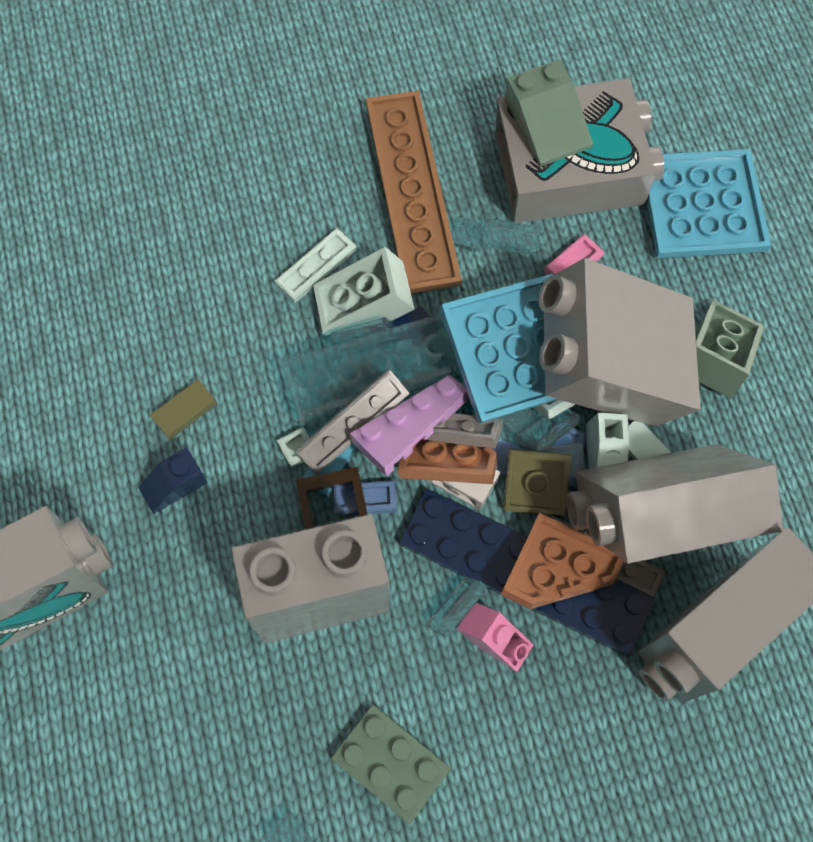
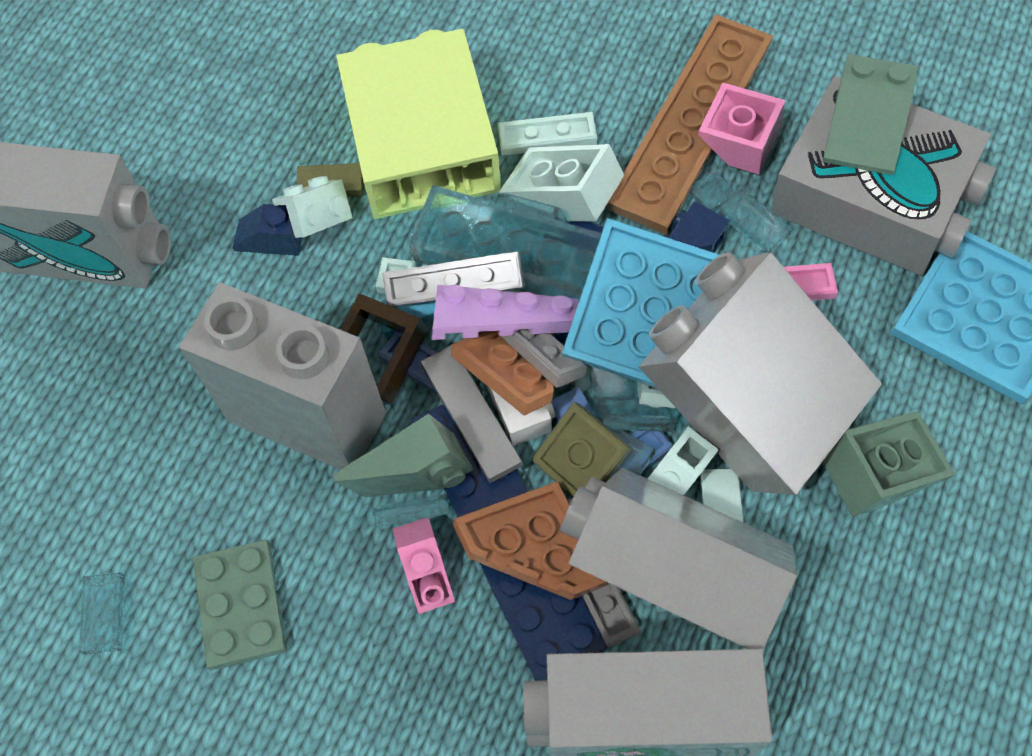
camera: 45 degrees right, 5 degrees down
none -> light aqua bracket [272,176,352,238]
none -> sand green slope [332,414,473,497]
none -> yellowish green brick [336,29,501,219]
none -> light grey tile [420,345,522,483]
none -> dark blue slope [663,201,730,253]
none -> bright pink slope [698,83,785,174]

